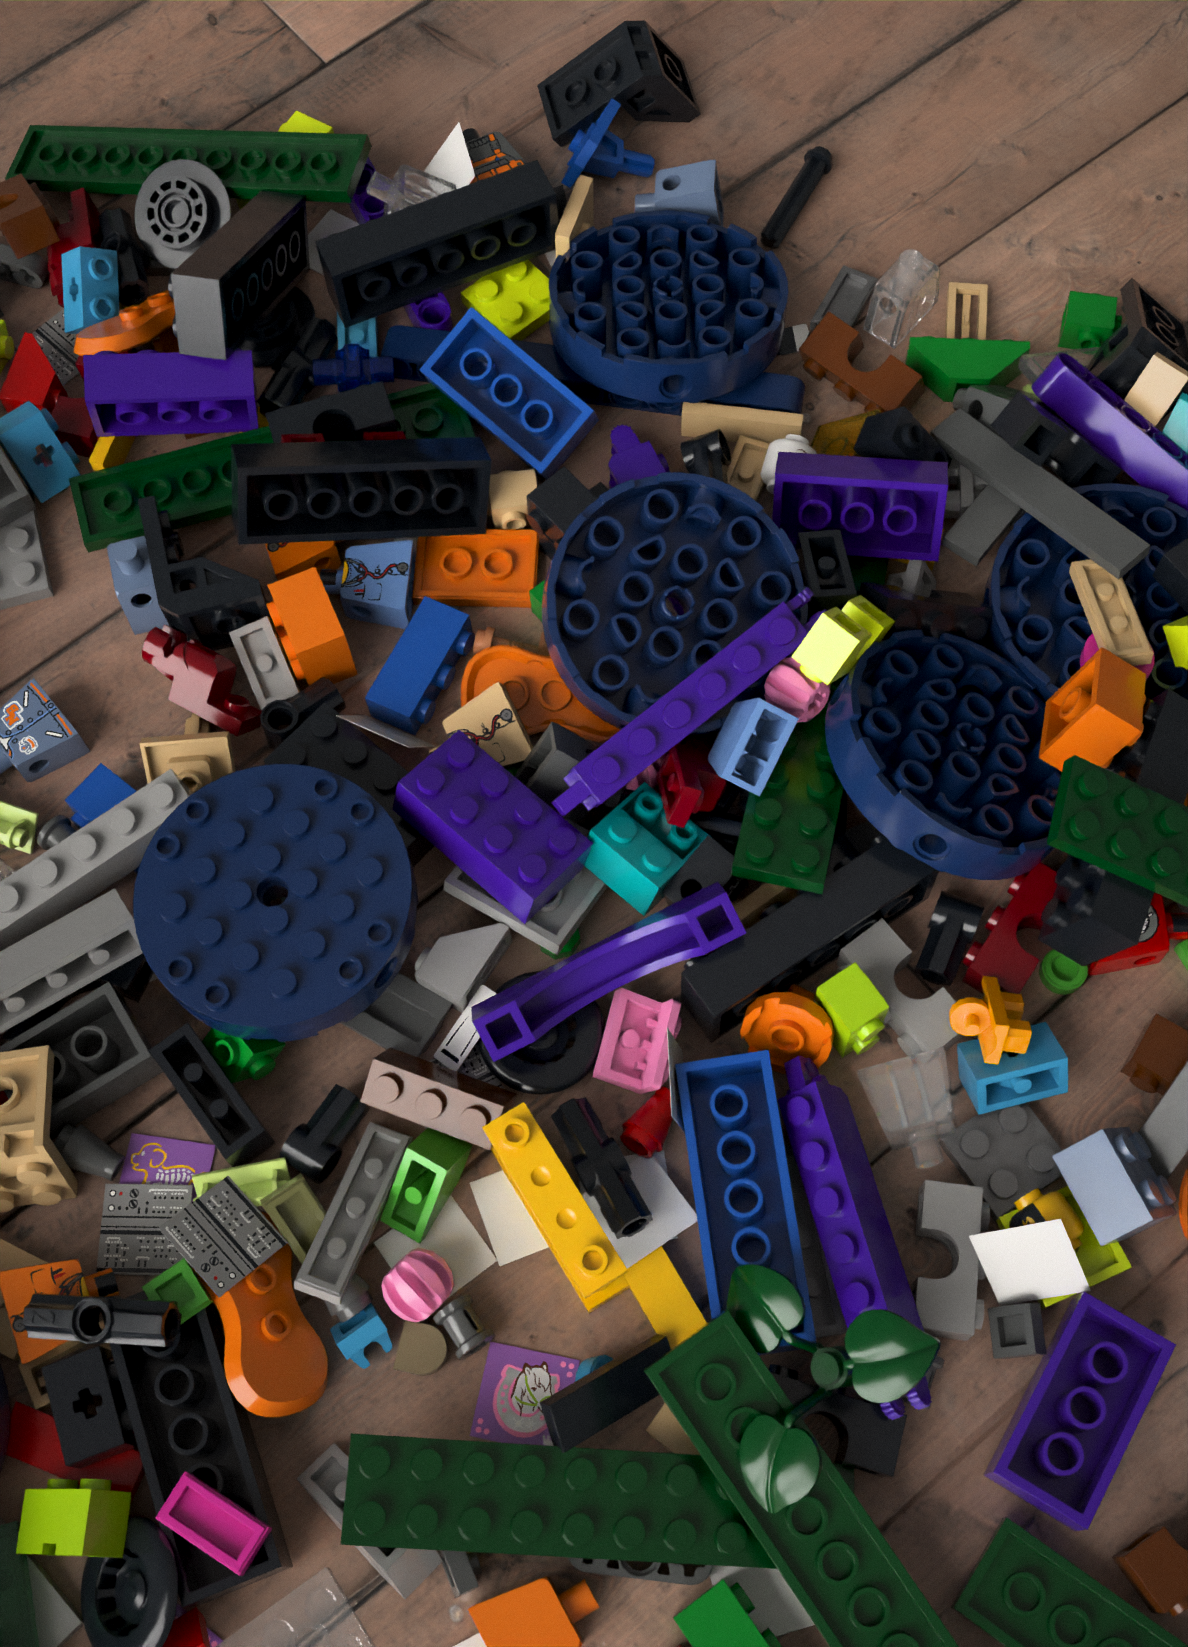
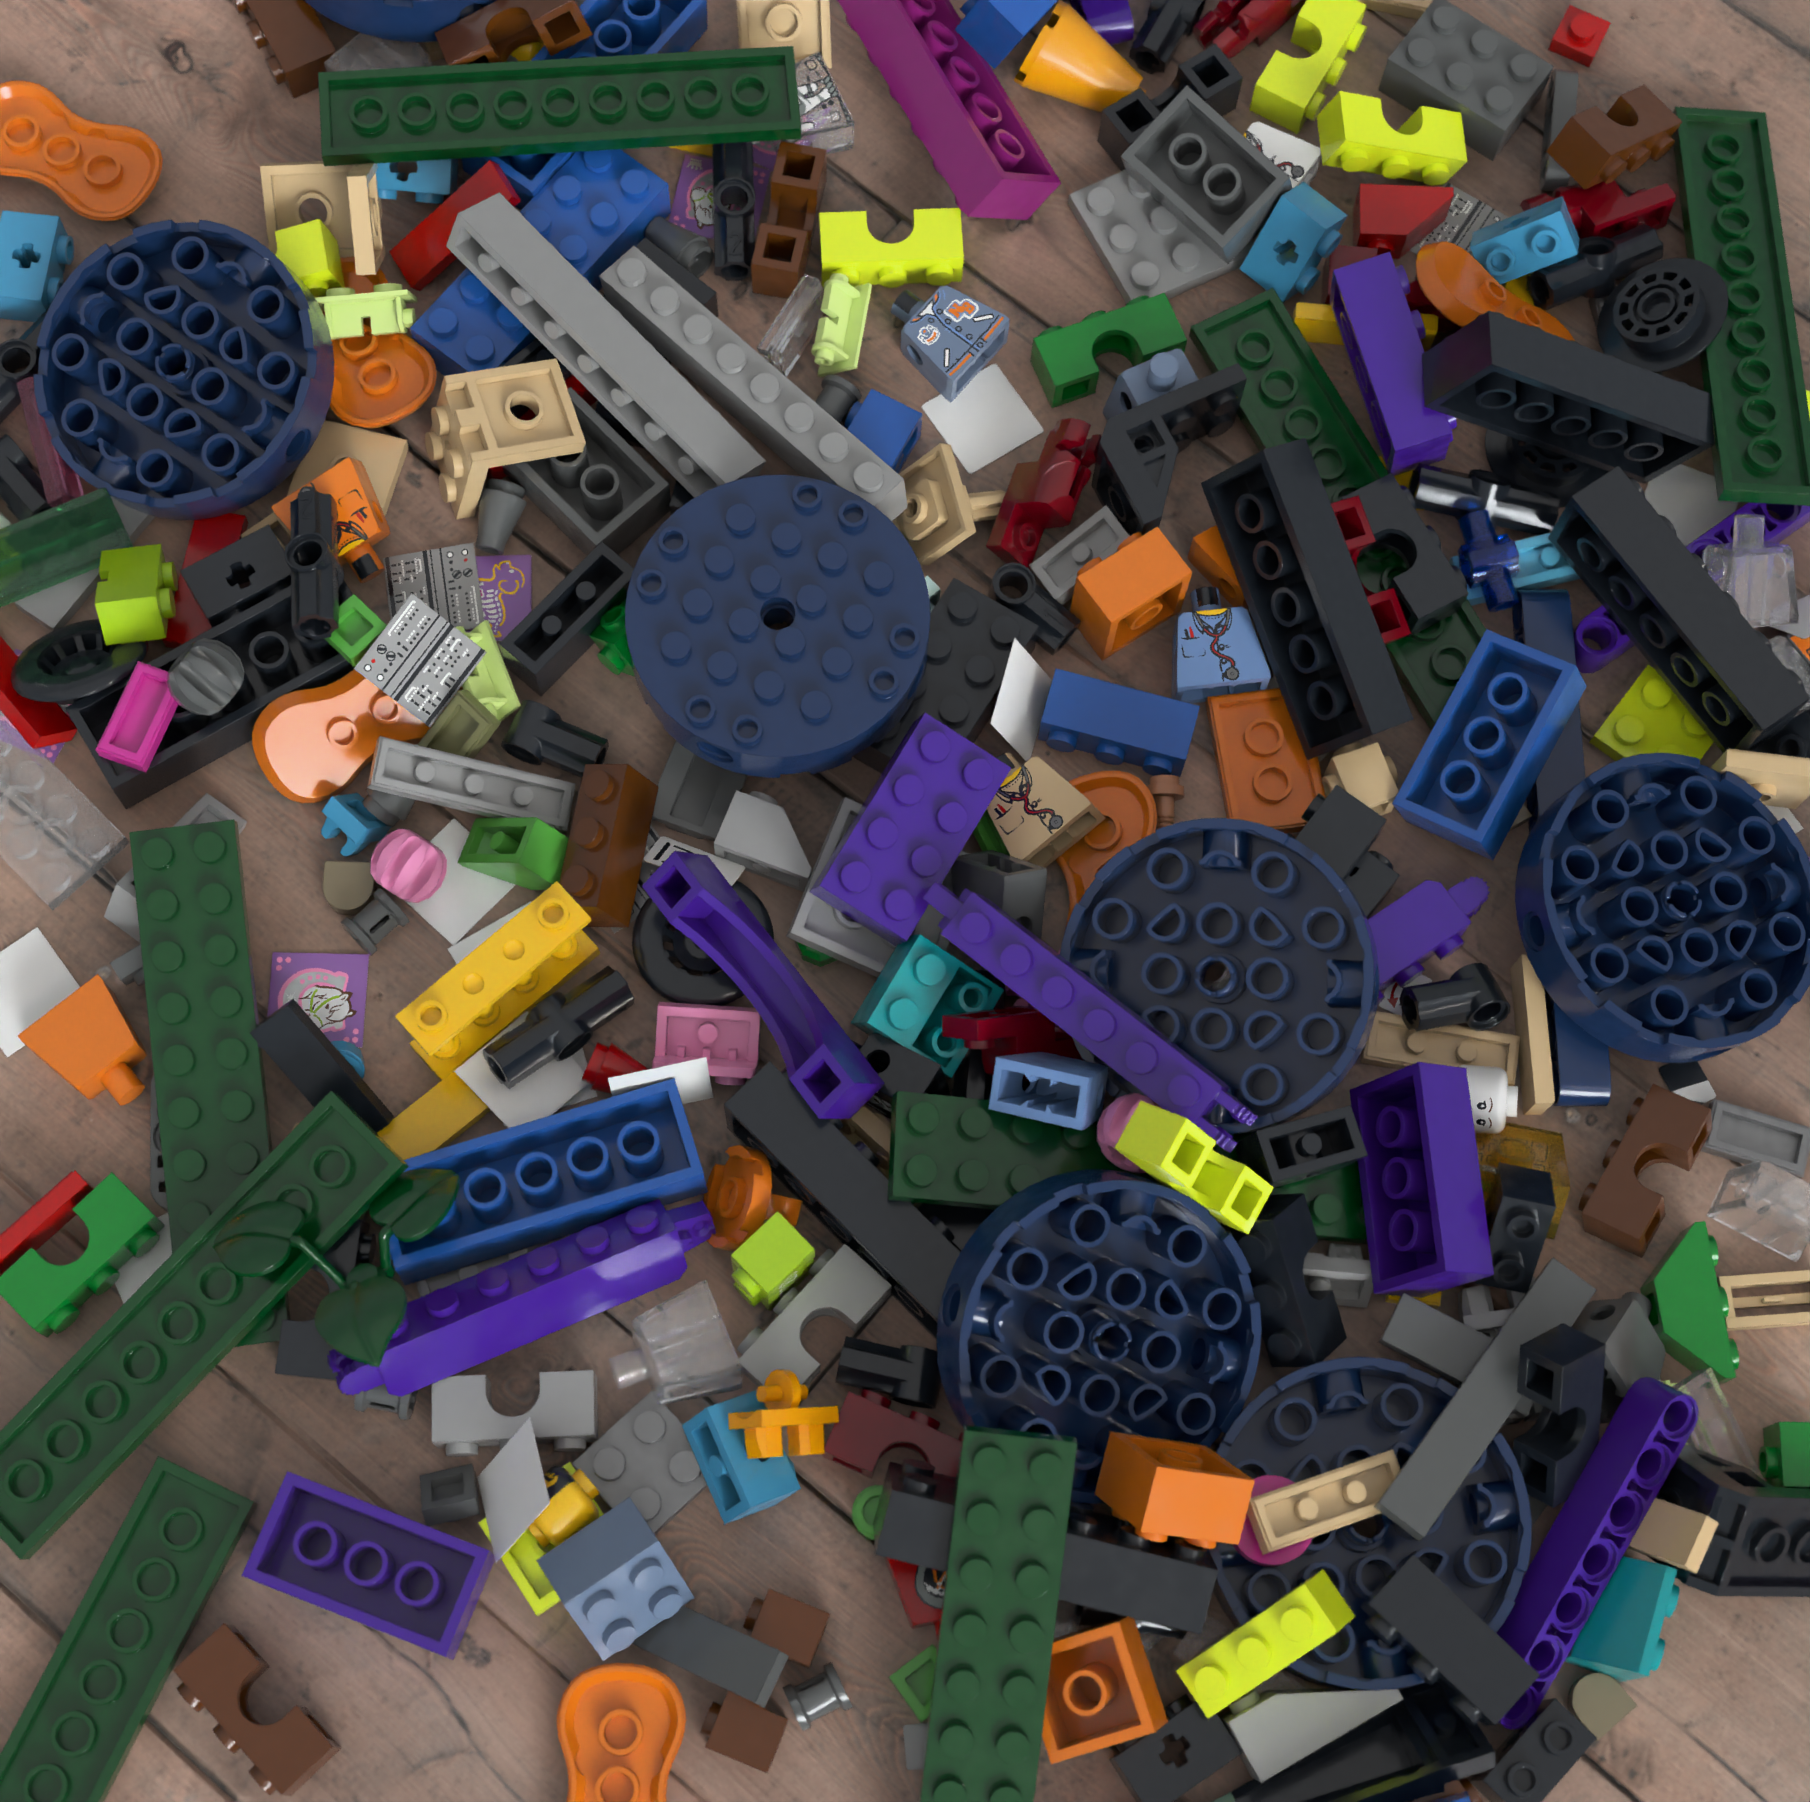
camera: 70 degrees right, 5 degrees up
none -> dark grey piece [167,638,245,716]
none -> white sticker [922,364,1044,474]
none -> green arch [1030,292,1187,408]

